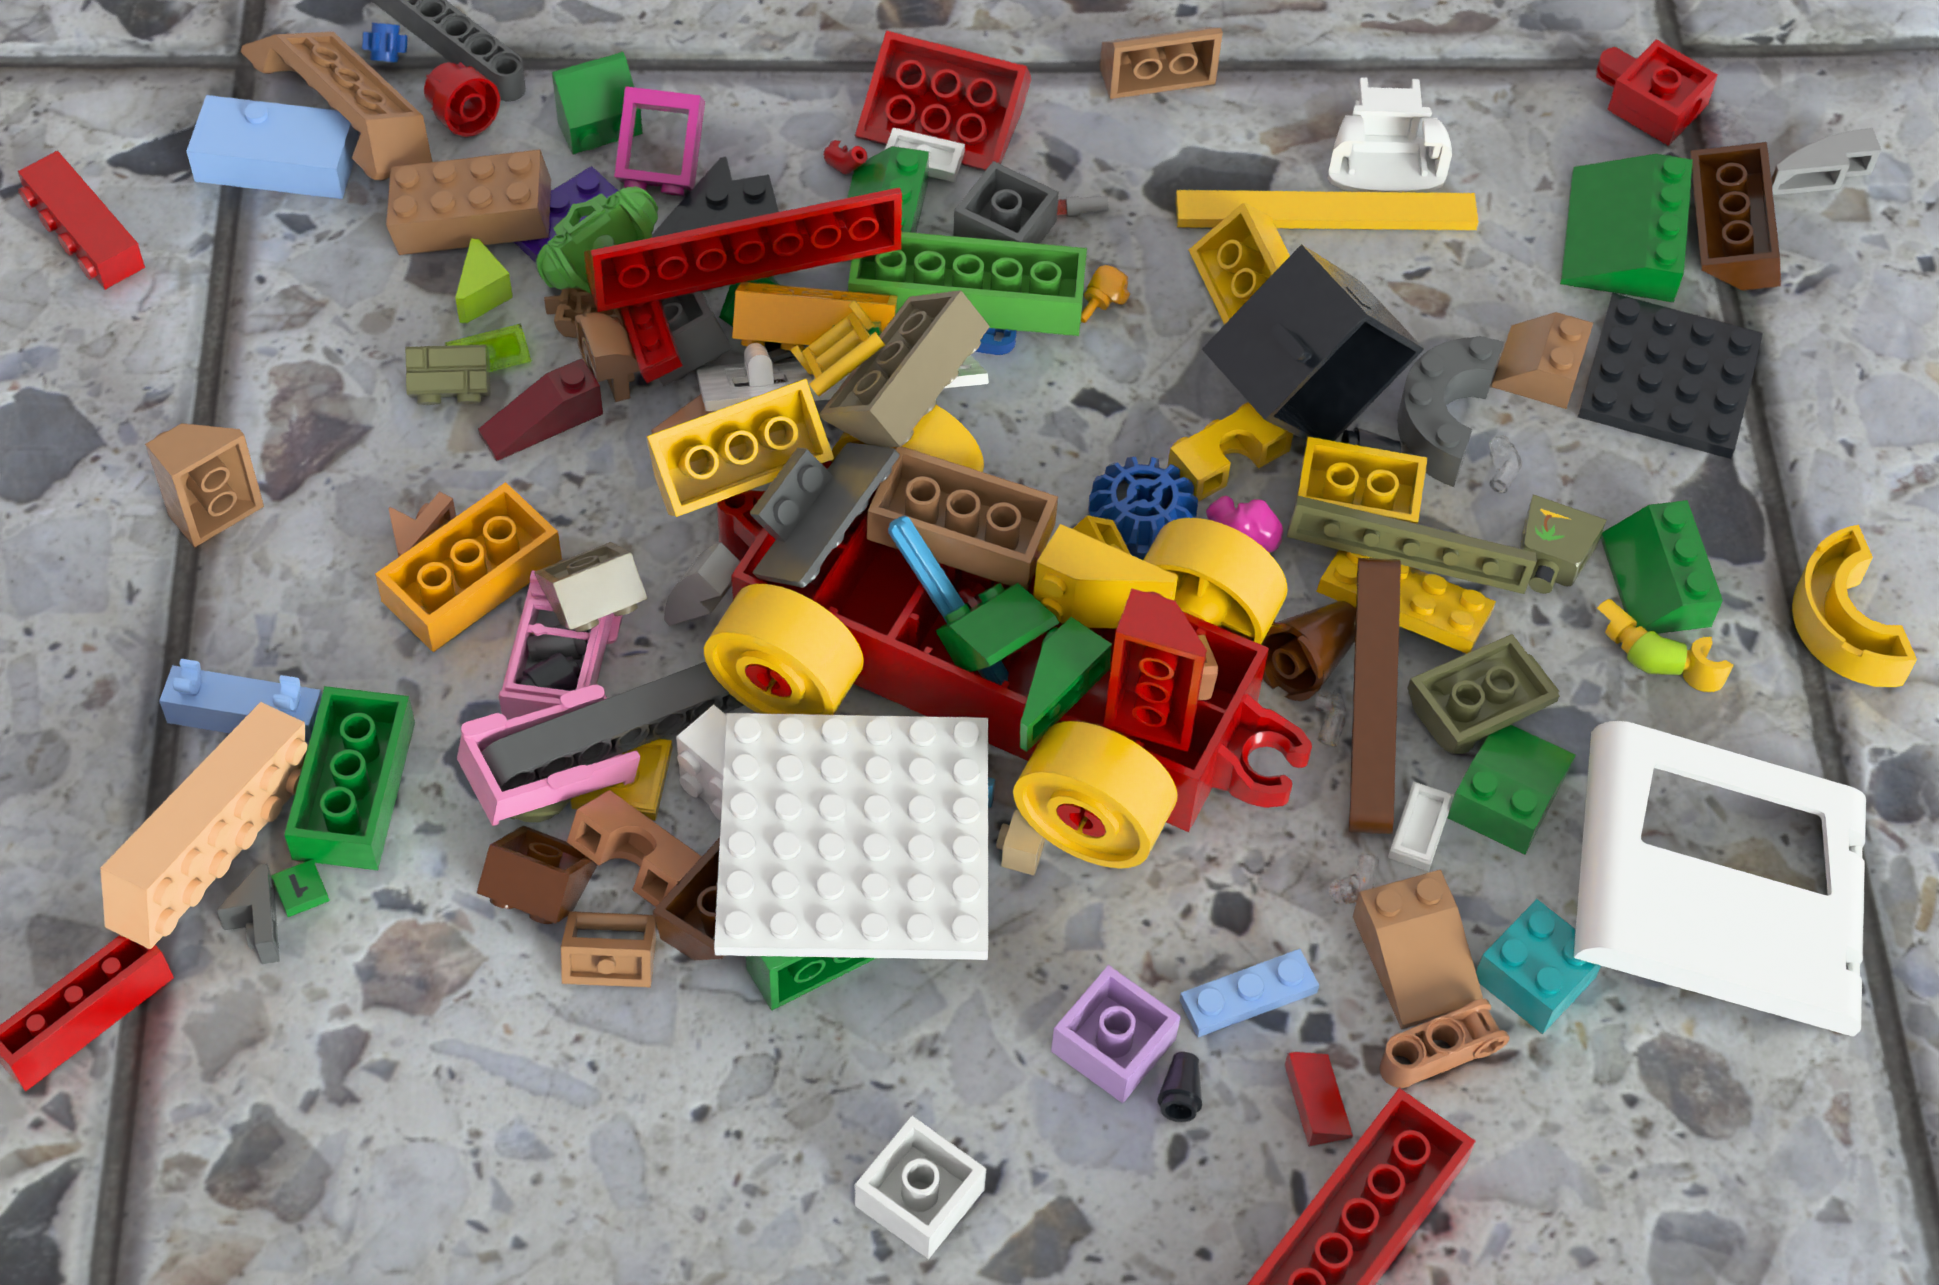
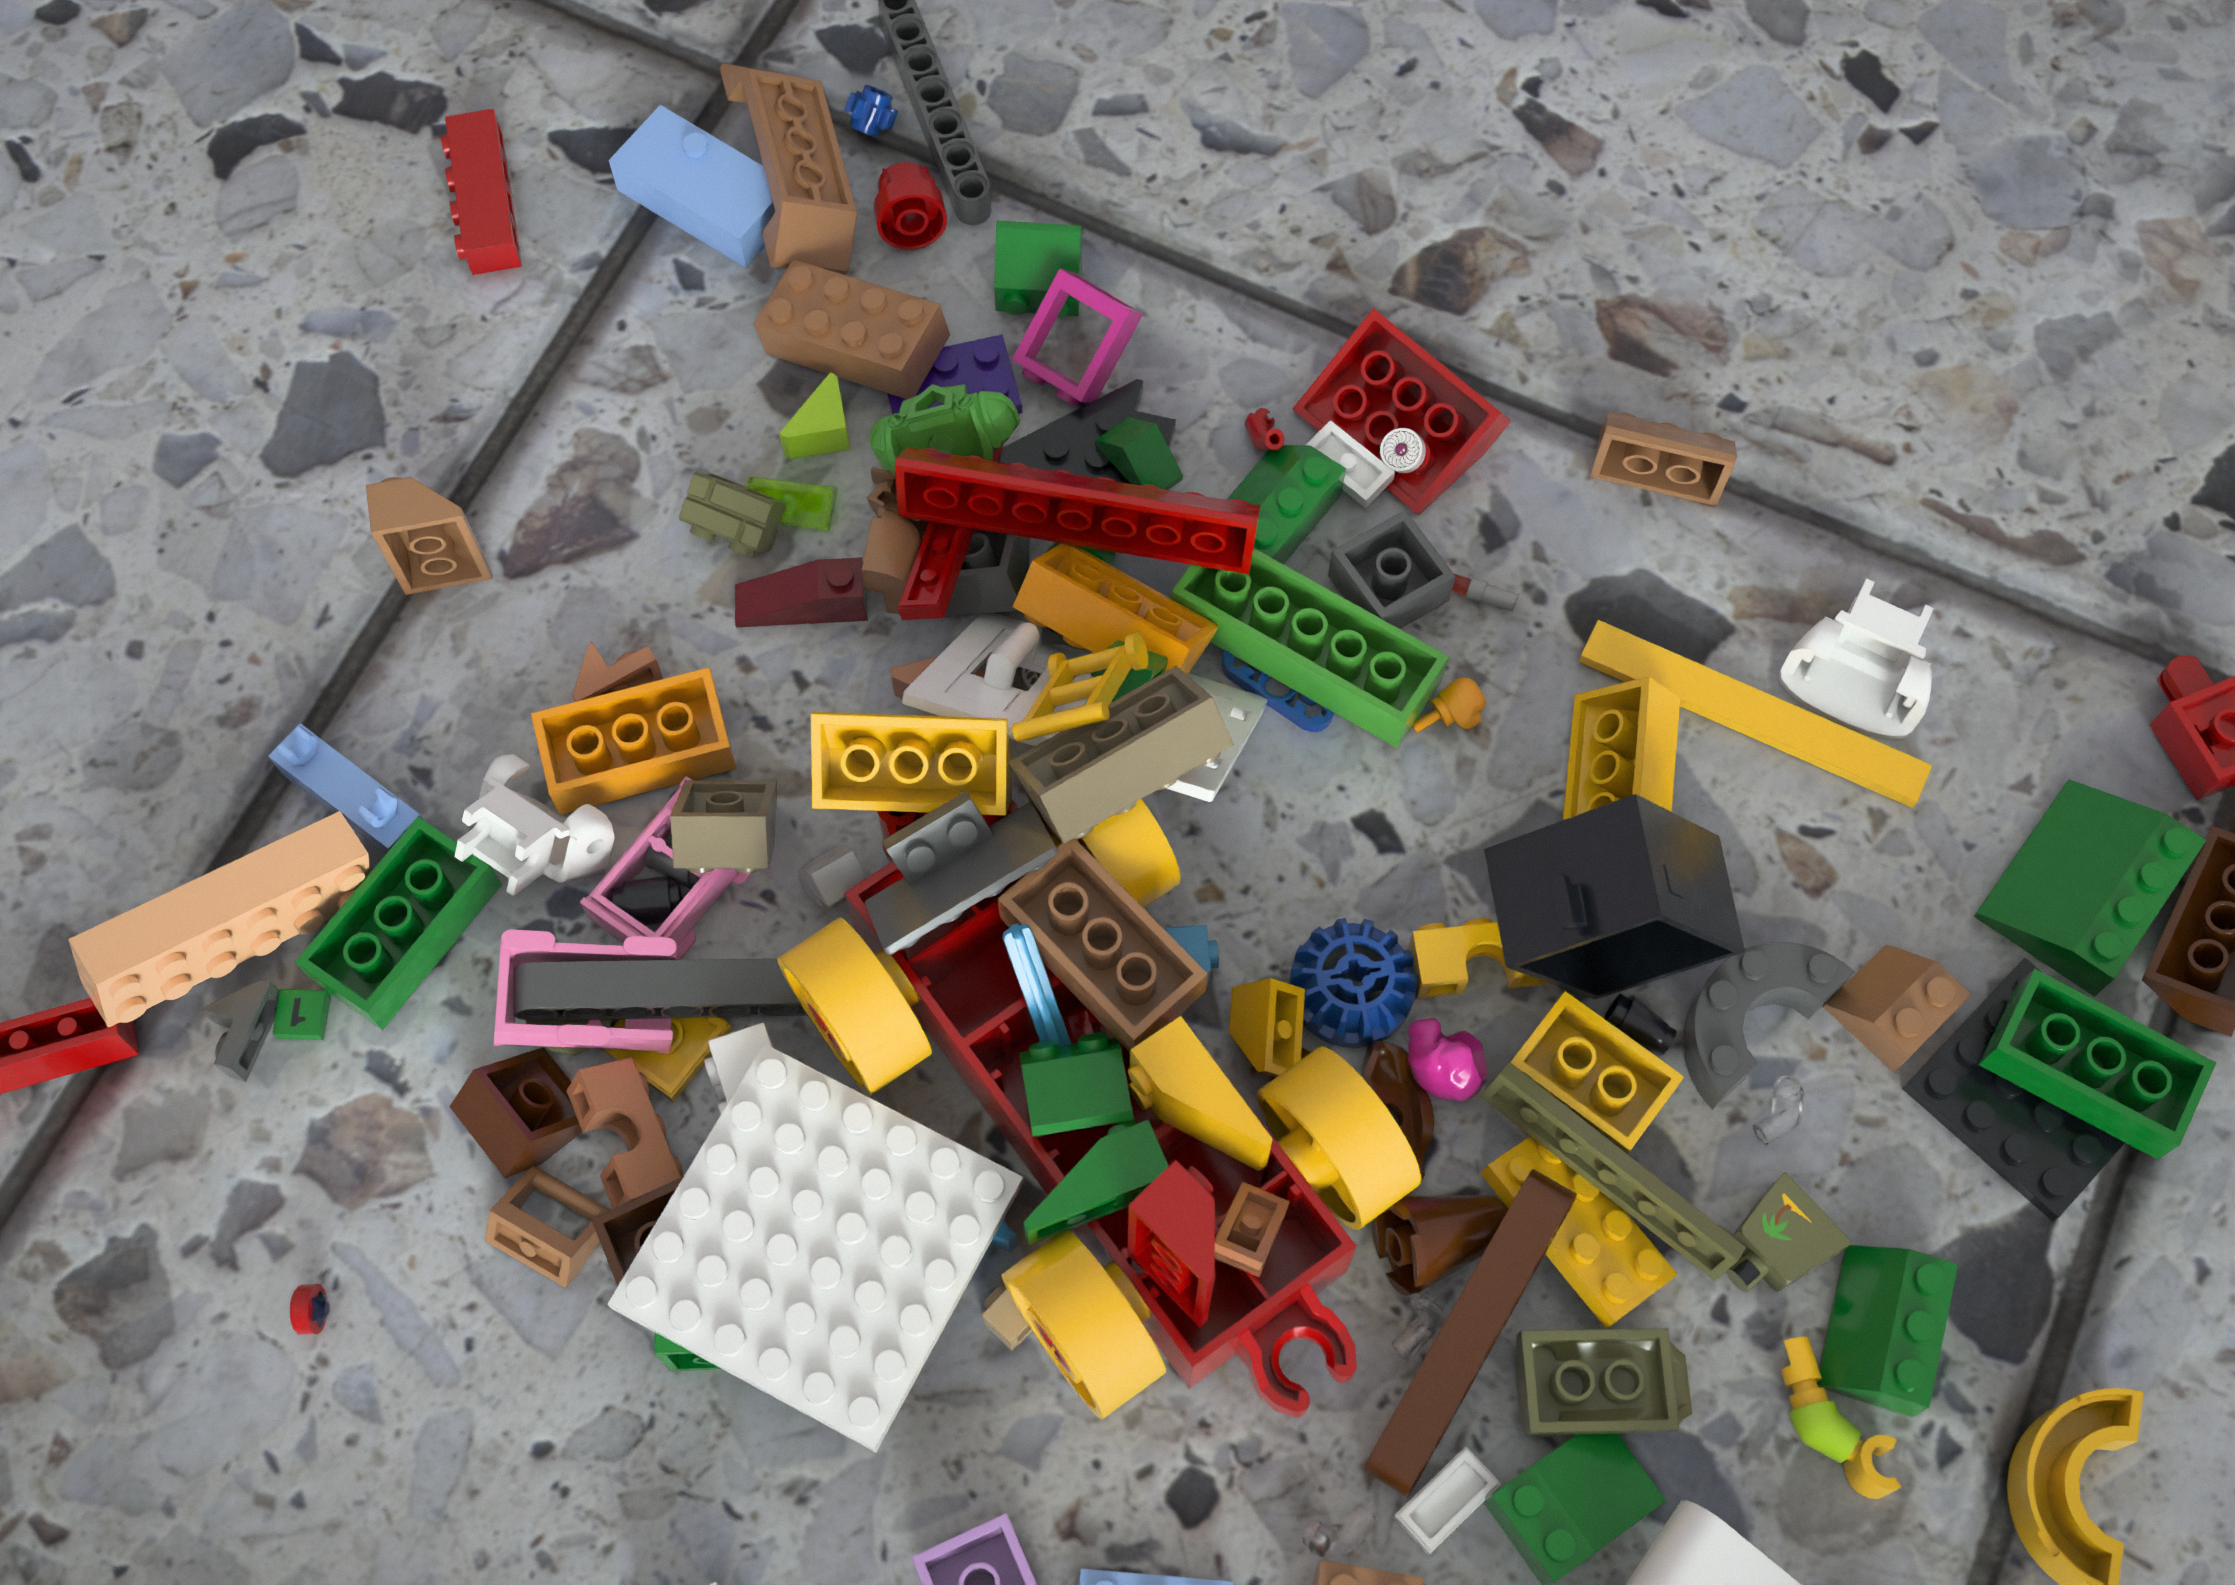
camera: 30 degrees right, 10 degrees up
none -> red tile [290,1284,330,1335]
none -> white piece [454,754,615,896]
none -> green slope [1095,417,1183,490]
none -> white tile [1380,428,1426,473]
none -> green brick [1979,968,2216,1160]

